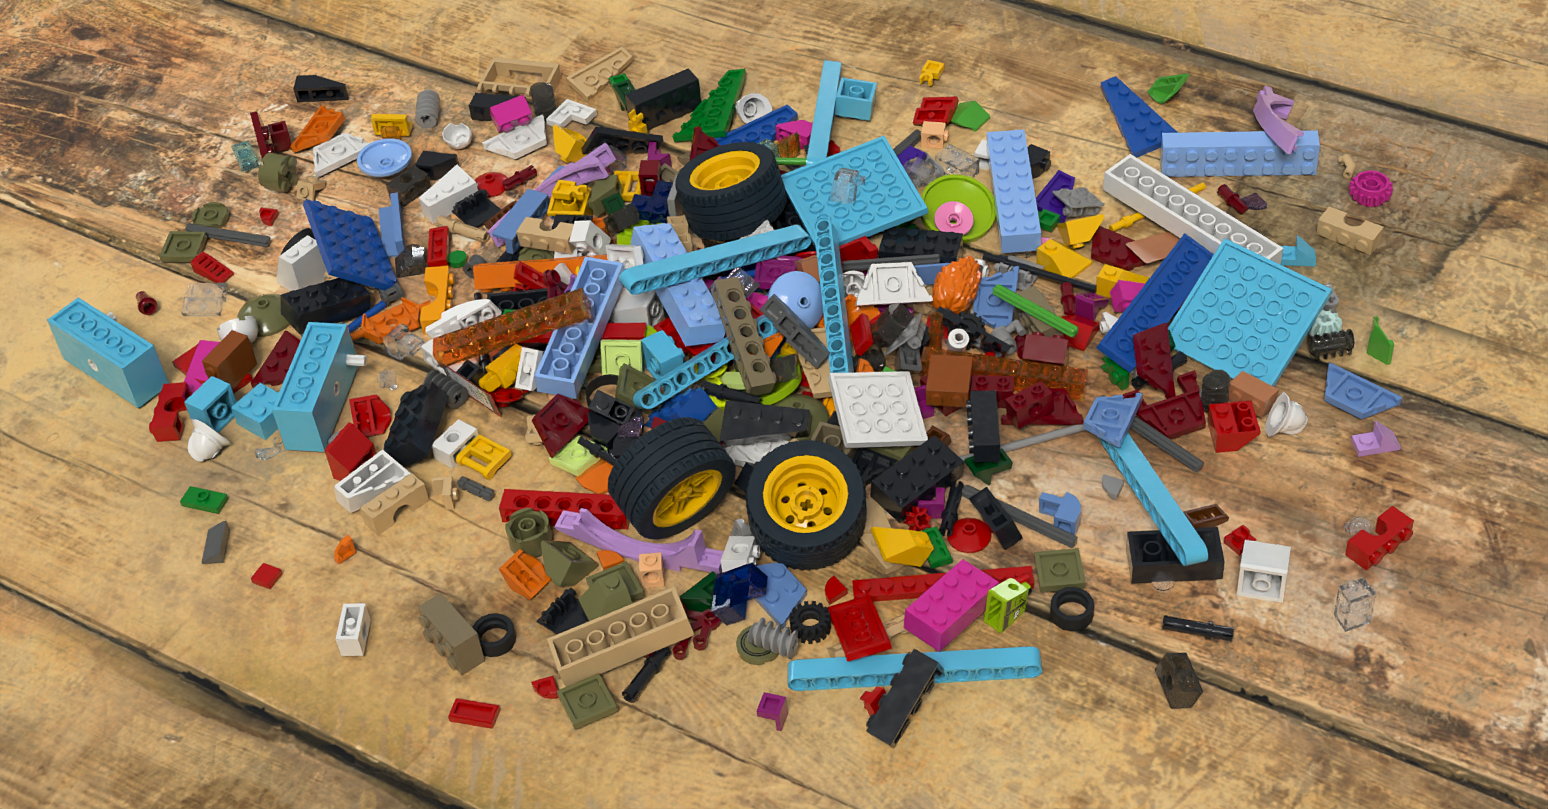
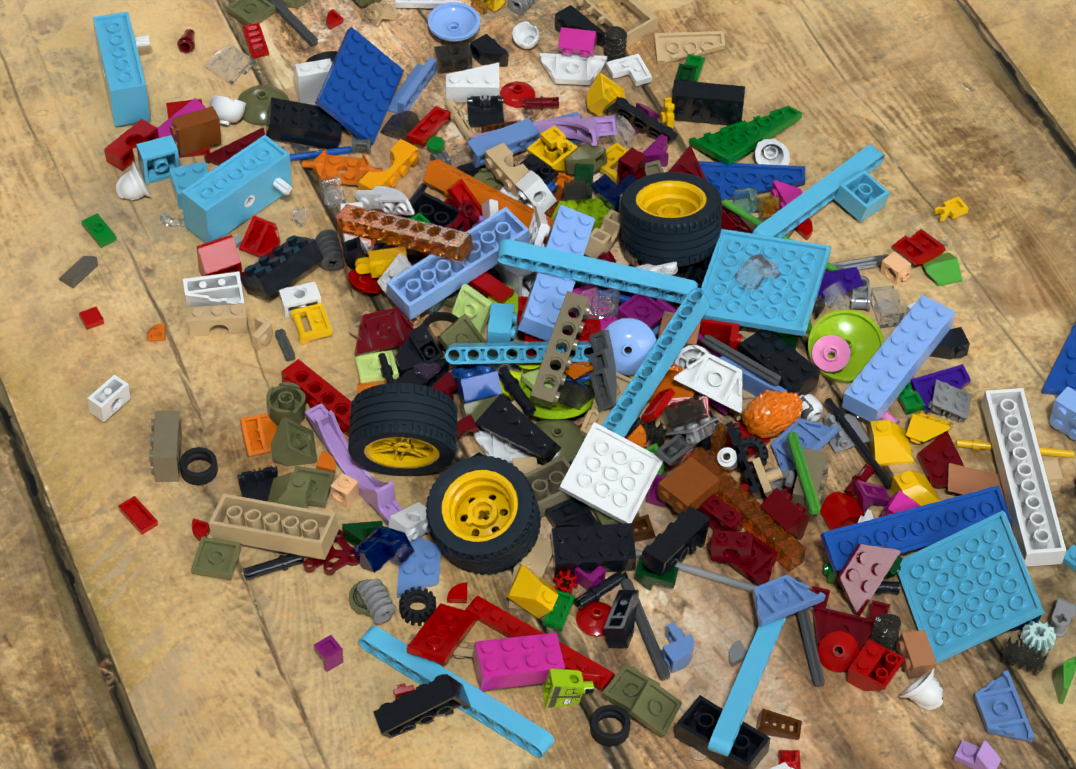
camera: 30 degrees right, 5 degrees up
none -> olive plate [628,678,682,738]
none -> tan tile [752,457,784,497]
none -> red dish [818,631,860,673]

